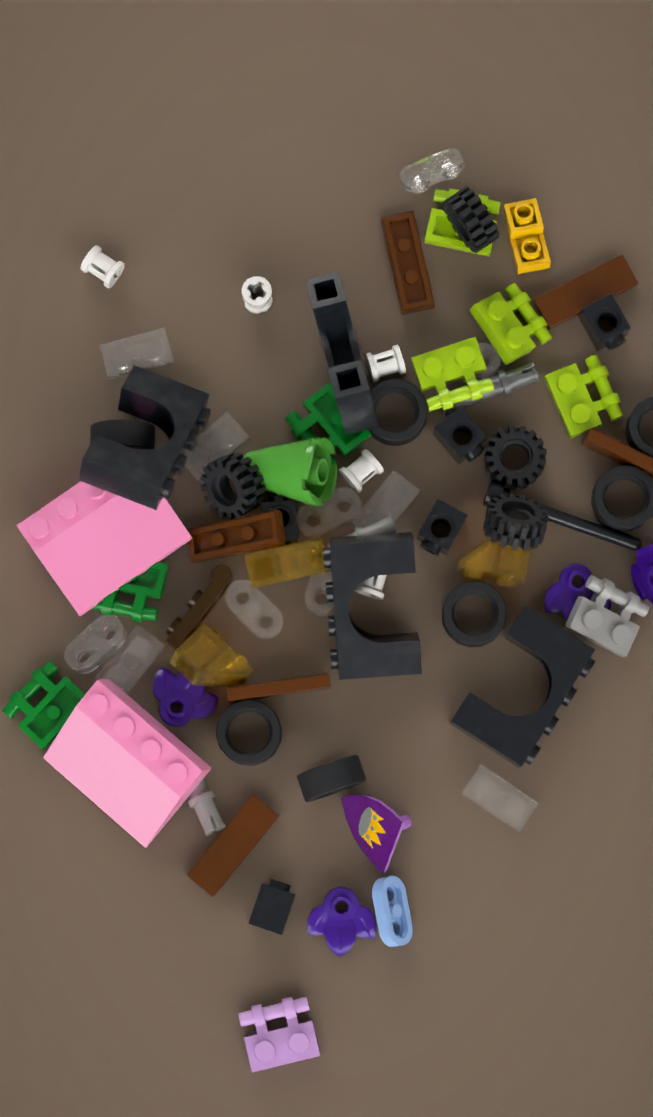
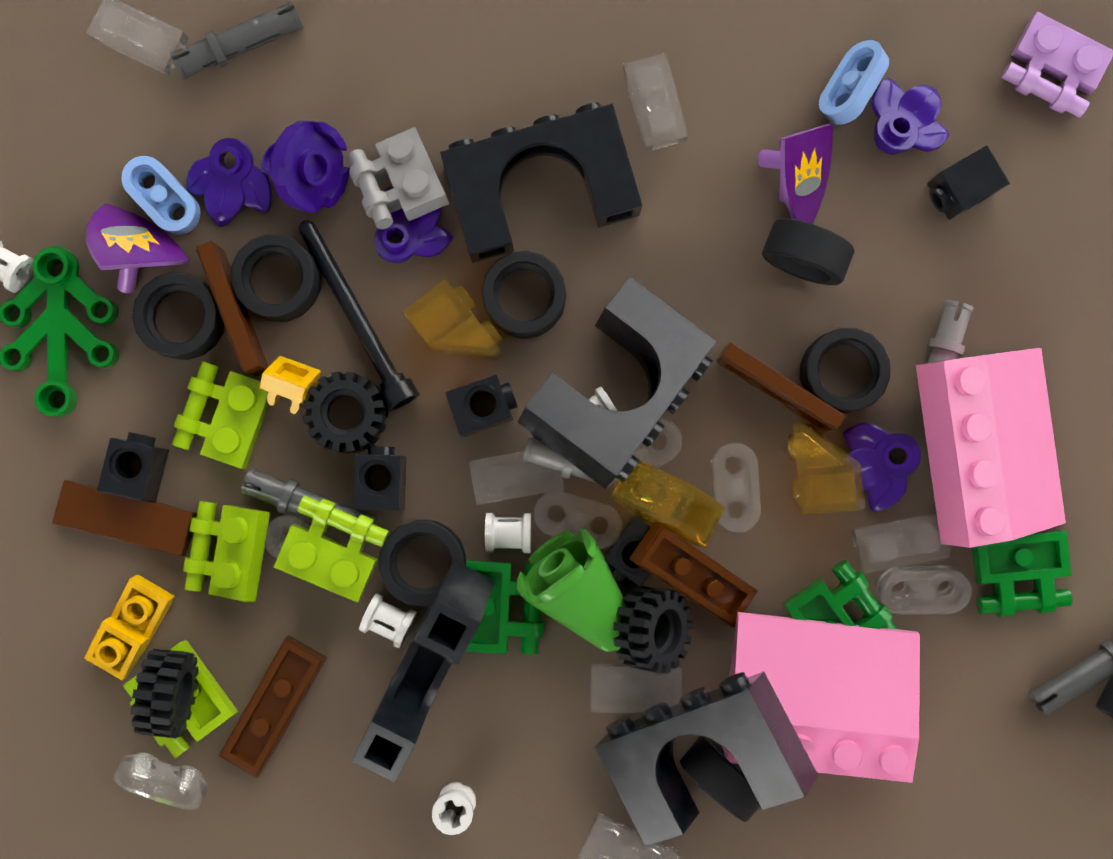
camera: 135 degrees left, 5 degrees up
dark brown plate [166,565,233,652] -> none
reddish brown tile [187,794,280,897] -> none
black tyre [483,494,549,551] -> none
none -> yellow tile [260,356,321,414]

